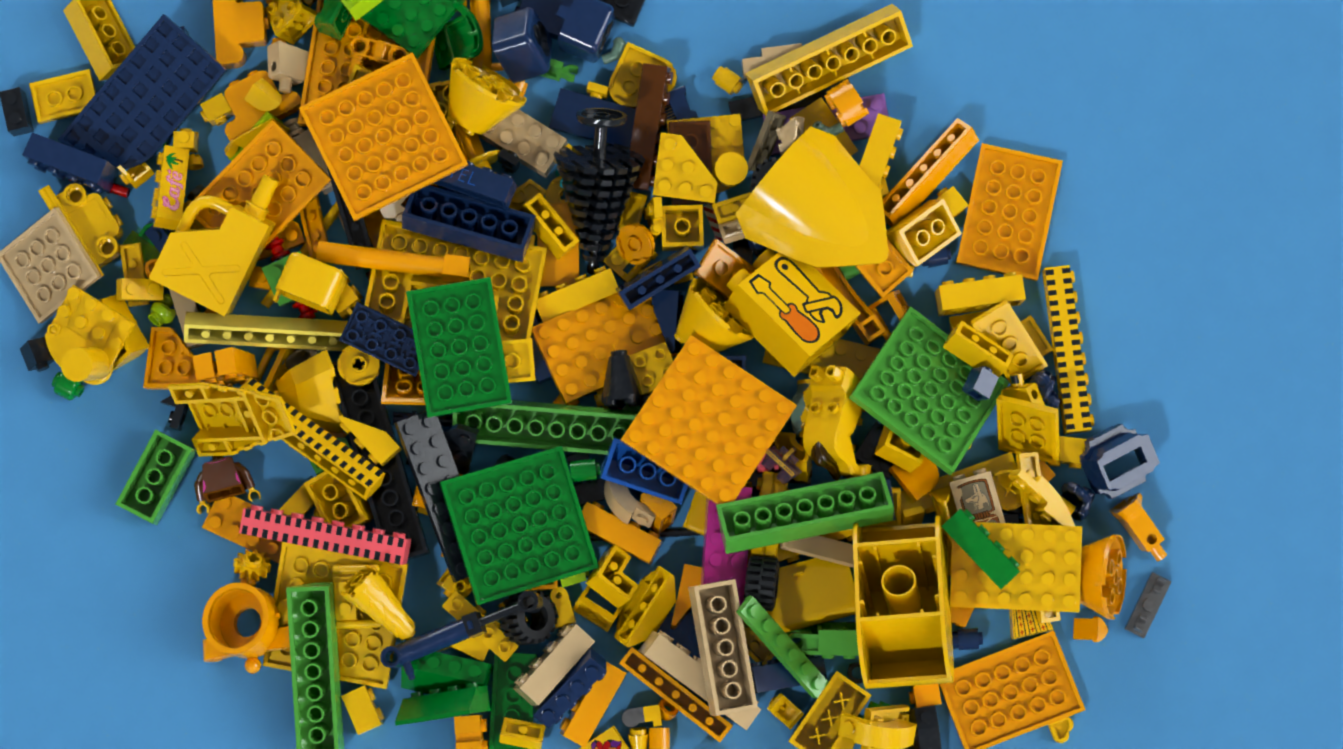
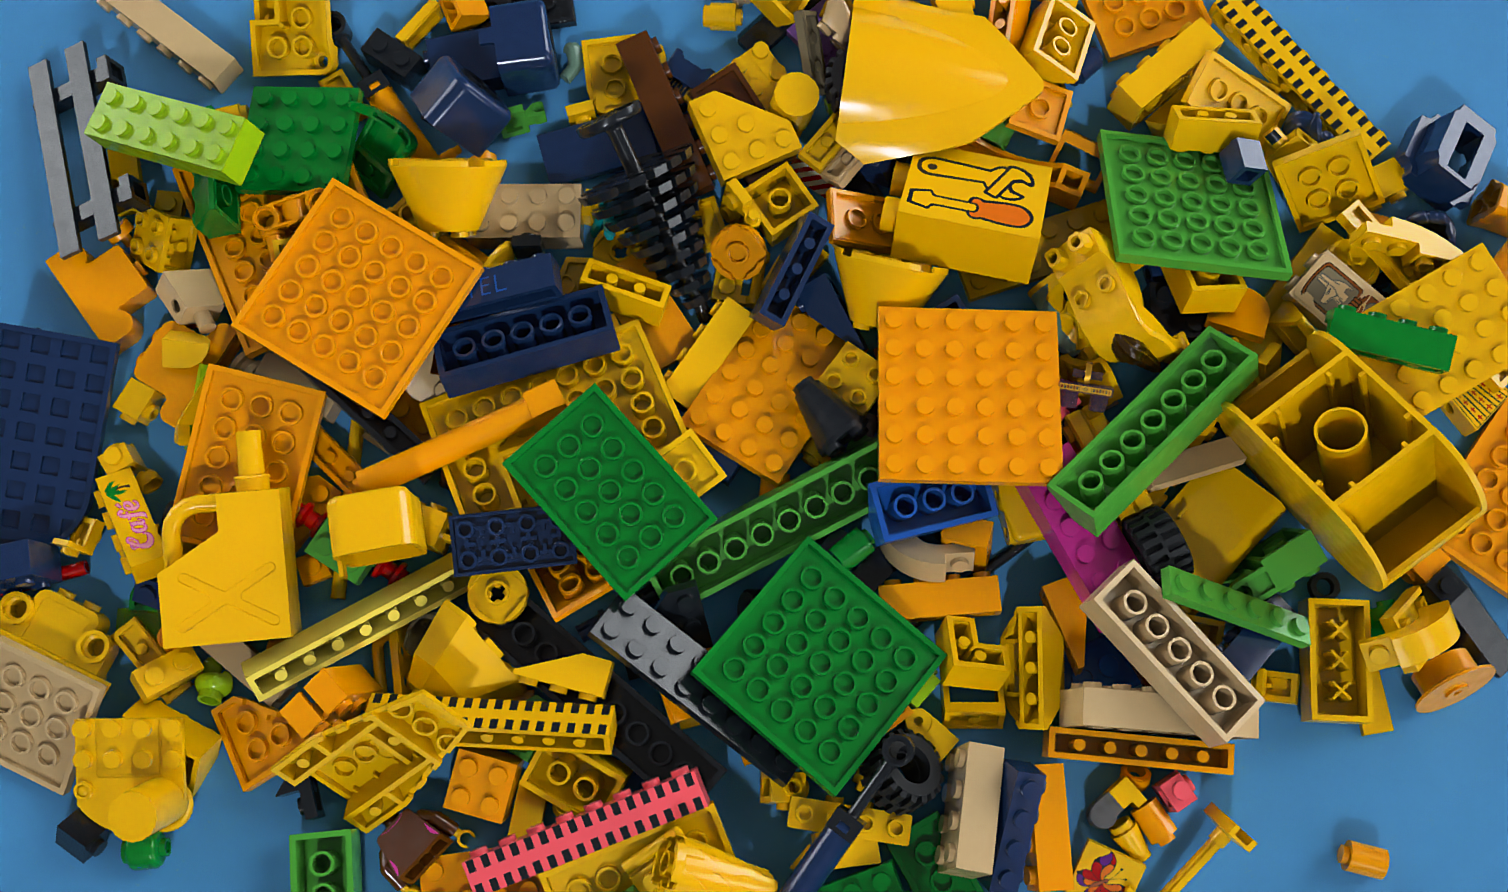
camera: 30 degrees left, 5 degrees down
none -> light orange brick [443,747,524,825]
none -> coral brick [1151,770,1198,813]

